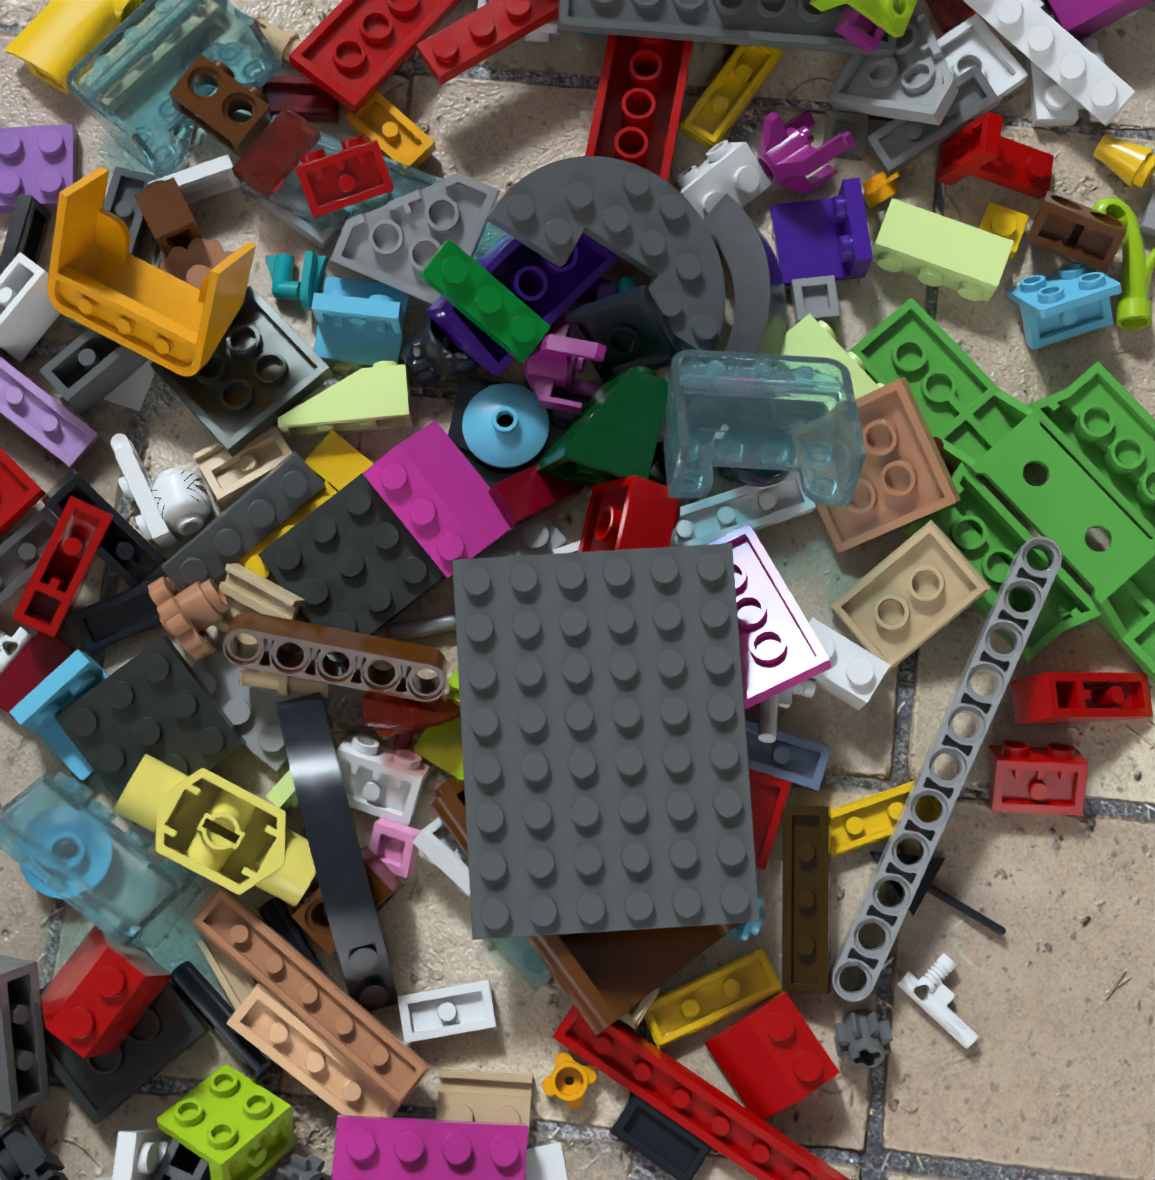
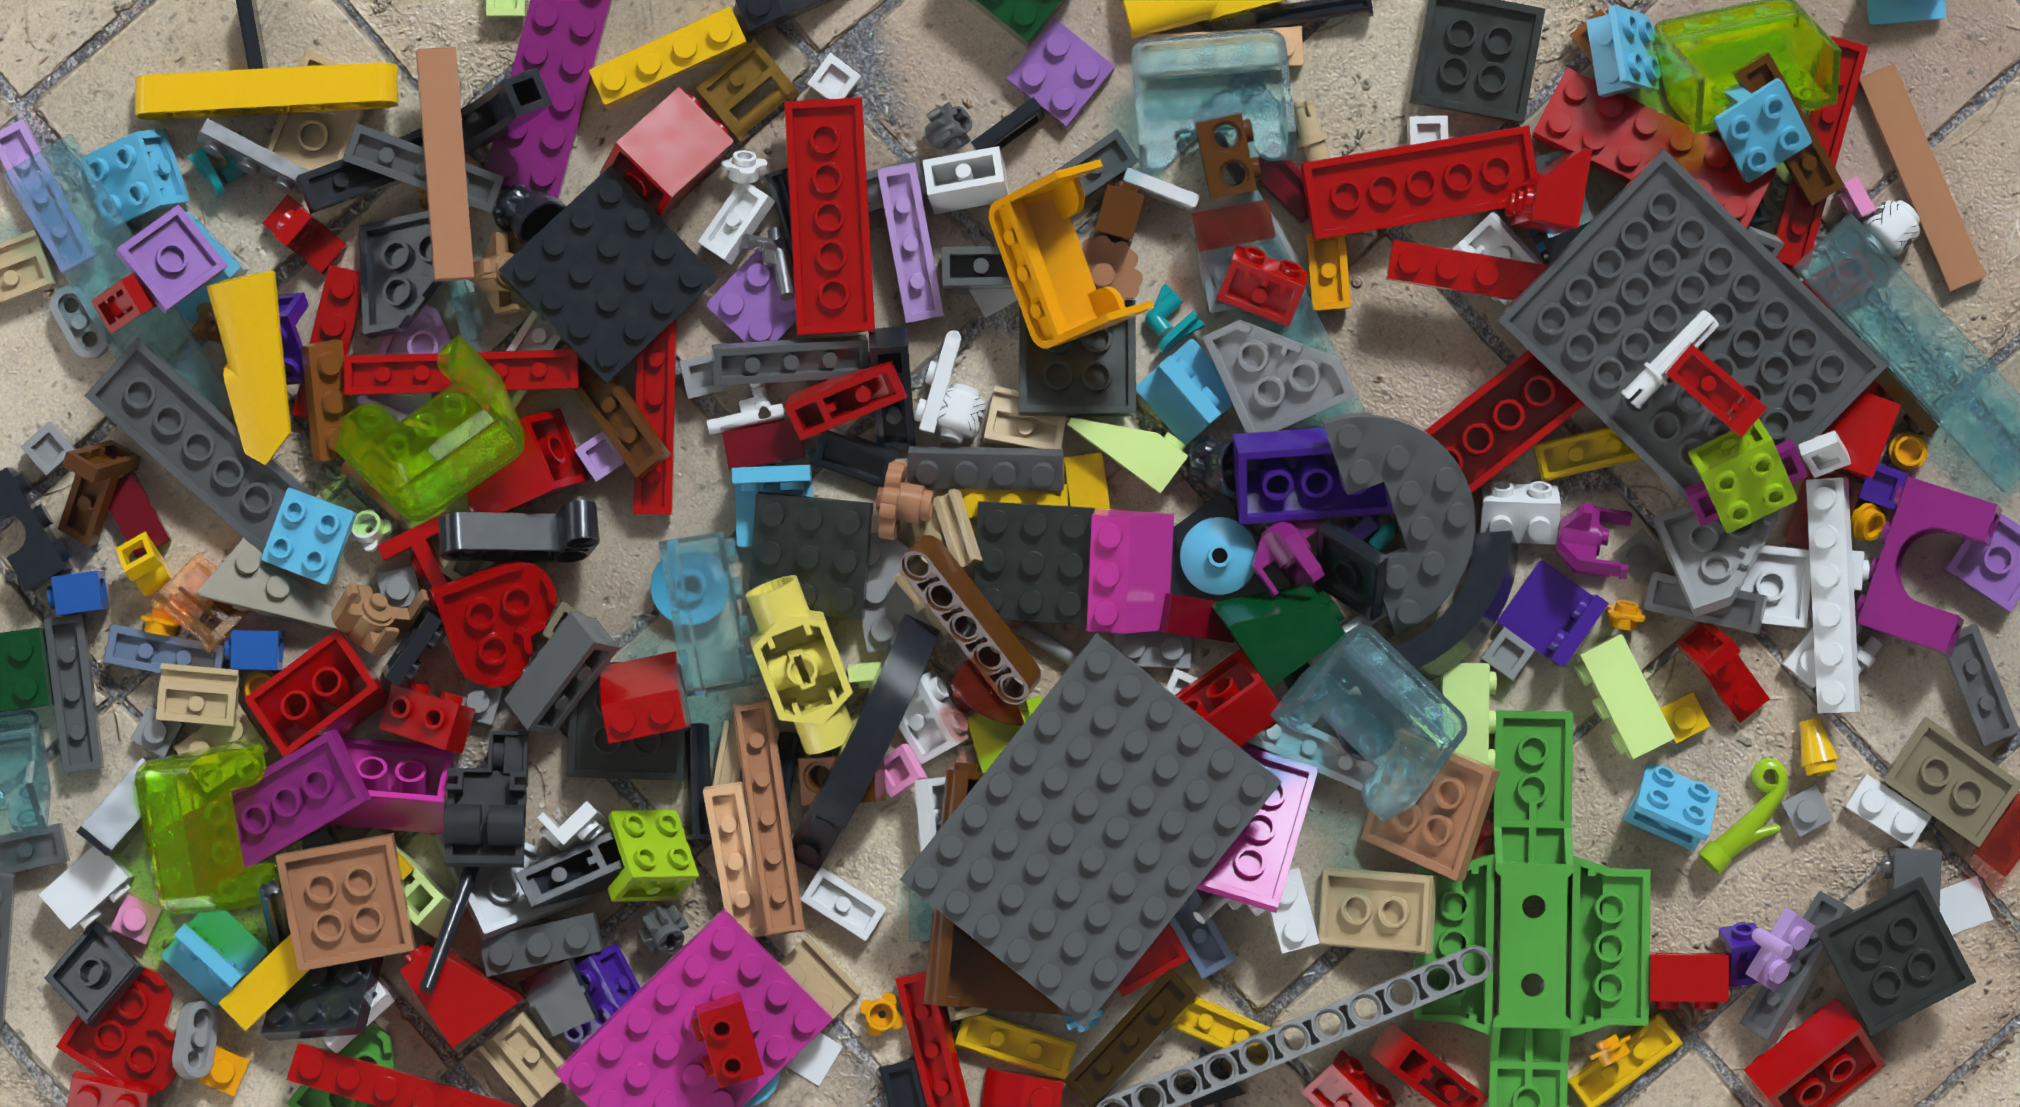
camera: 40 degrees right, 10 degrees up
green plate [418,239,551,362] -> none
reddish brown brick [1026,191,1127,273] -> none

